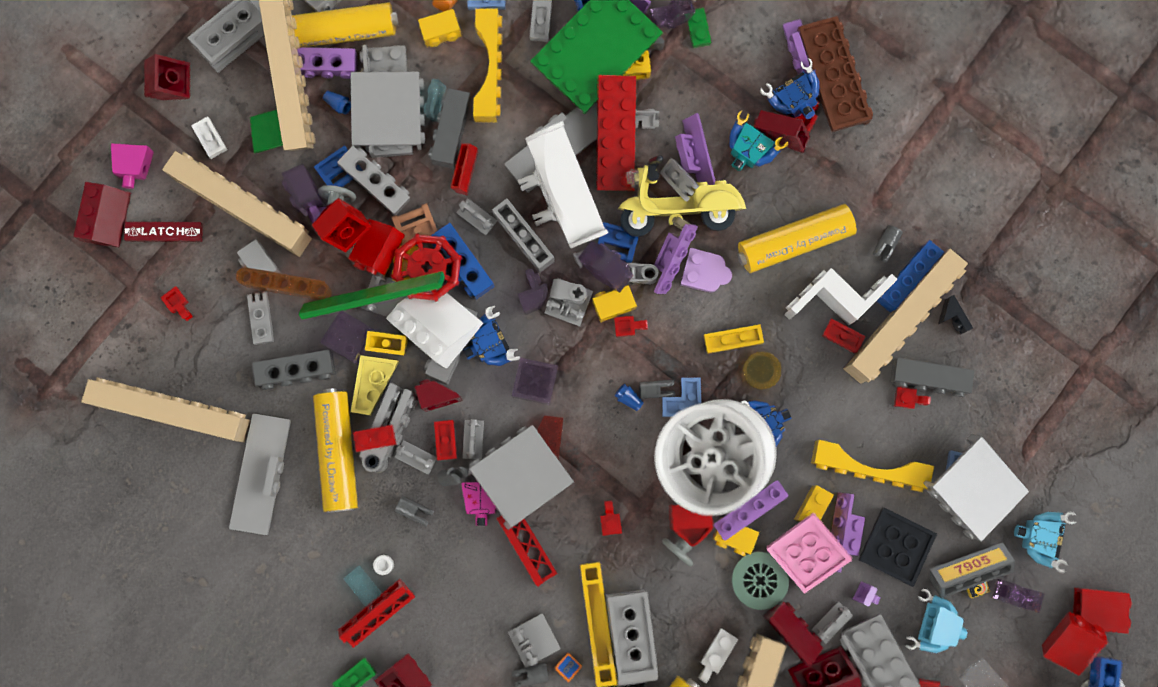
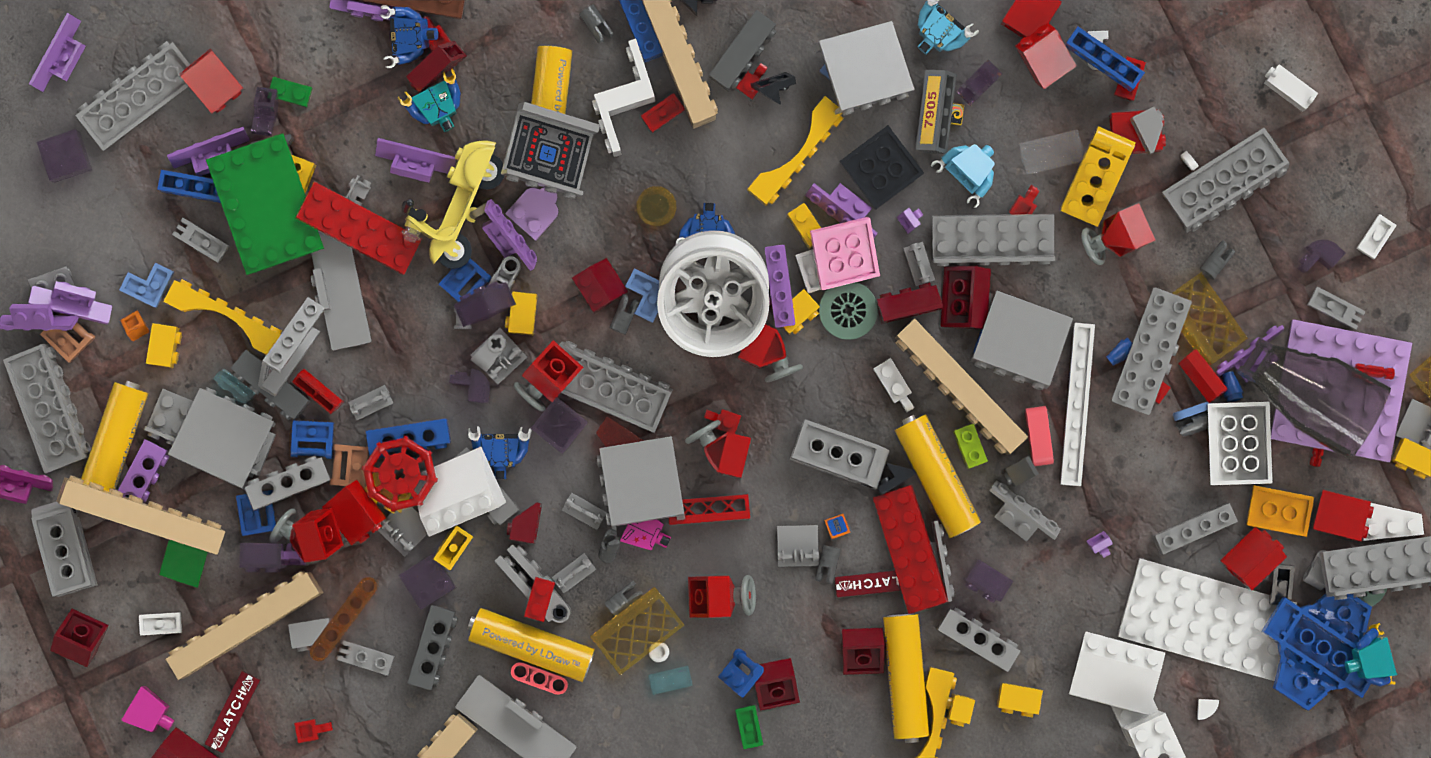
camera: 65 degrees left, 5 degrees up
green tile [298,271,445,319] -> none
blue cone [323,91,351,115] -> none
red fence [338,579,415,648] -> none
light yellow wing [351,355,399,416] -> none
red plate [434,420,457,461] -> none
light grey brick [492,199,555,273] -> none
white piece [518,121,608,248] -> none
yellow arch [580,562,617,687] -> none
red plate [614,316,648,337] -> none
blue cone [614,384,644,411] -> none
light grey hinge [660,158,699,202] -> none
yellow plate [703,324,764,354] -> none
none -> light grey panel [258,297,325,397]
none -> blue plate [291,421,334,459]
none -> panel [501,102,600,199]
none -> coral beam [511,662,568,695]
none -> red piece [514,340,584,412]
none -> light grey bracket [559,341,673,433]
none -> dark red slope [572,258,628,314]
none -> clear yellow fence [590,587,685,675]
none -> red piece [685,420,751,478]
none -> red piece [688,575,756,618]
none -> blue plate [718,649,764,698]
none -> black slope [751,72,796,105]
none -> white plate [795,249,821,294]

